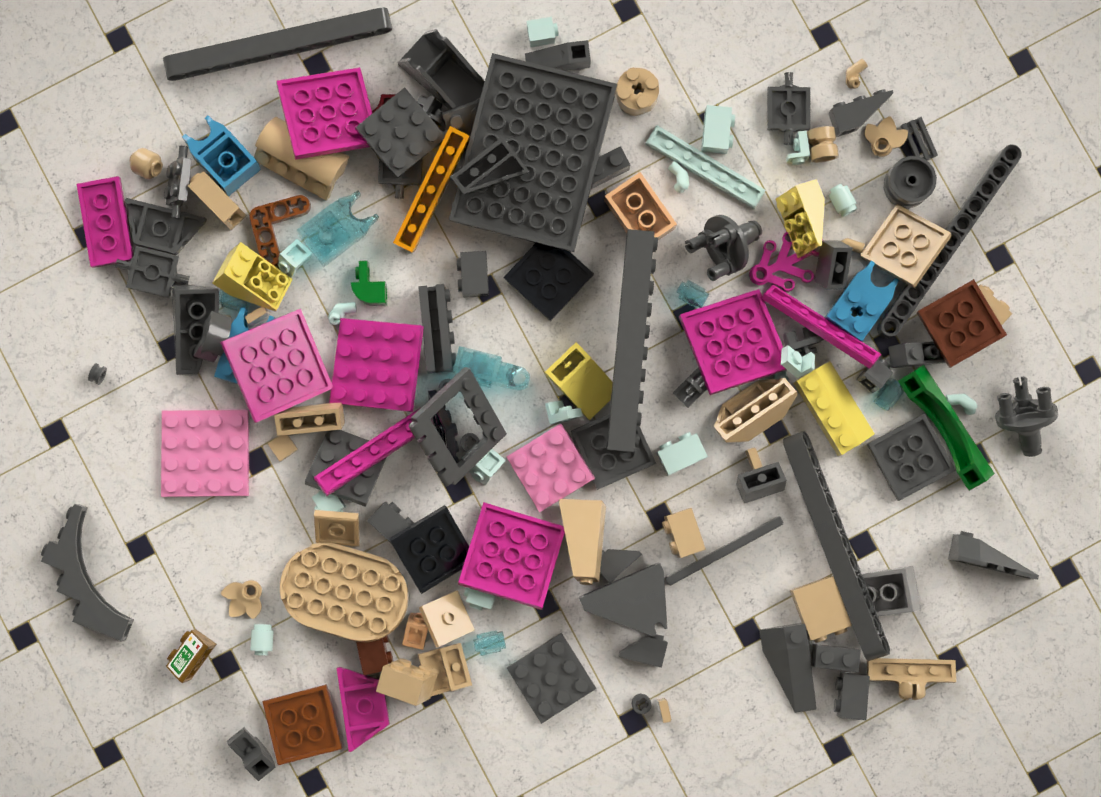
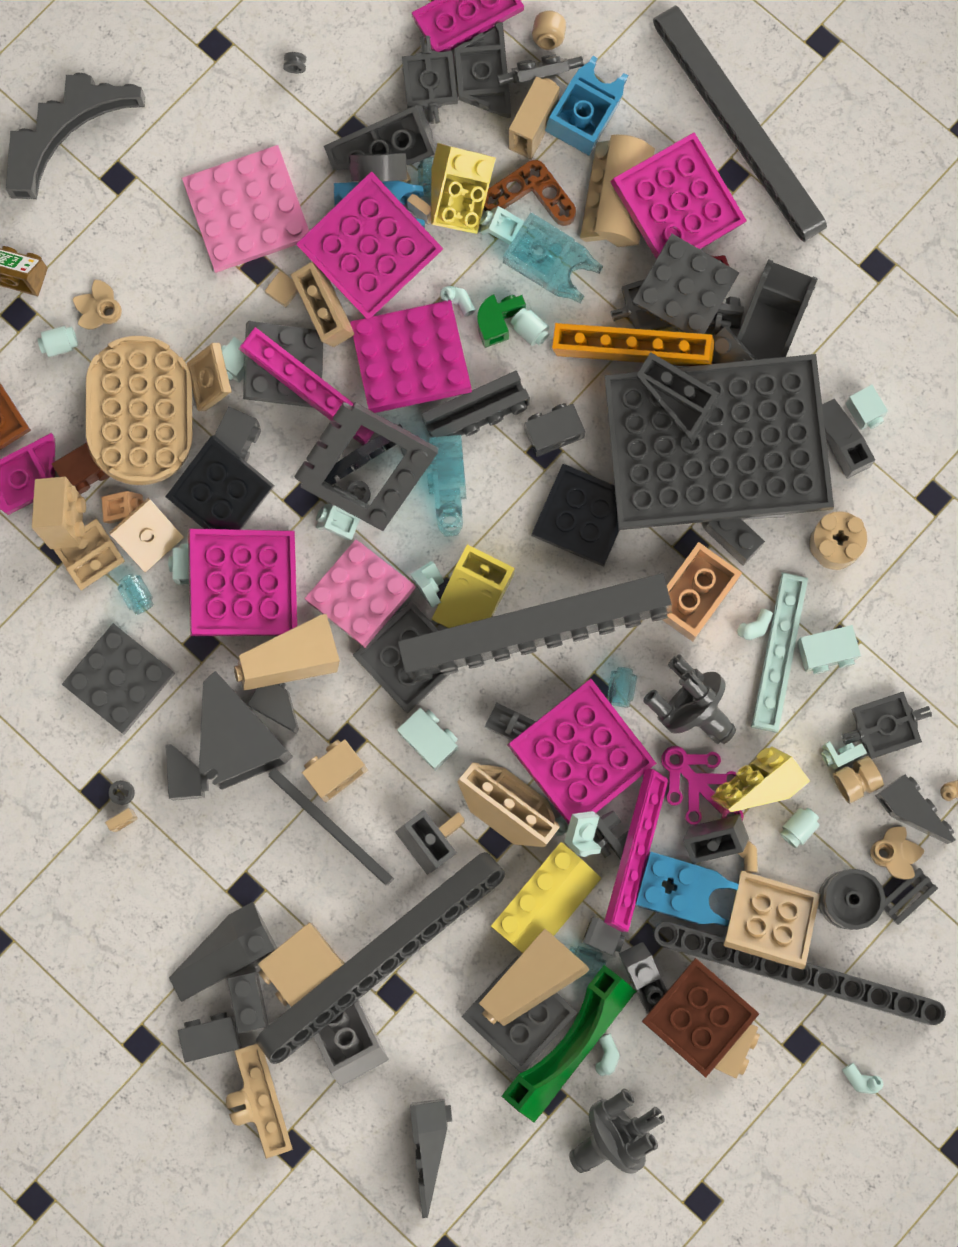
camera: 75 degrees right, 5 degrees down
none -> tan slope [479,929,590,1026]
none -> light aqua brick [511,308,549,346]
none -> light aqua arm [842,1063,883,1094]

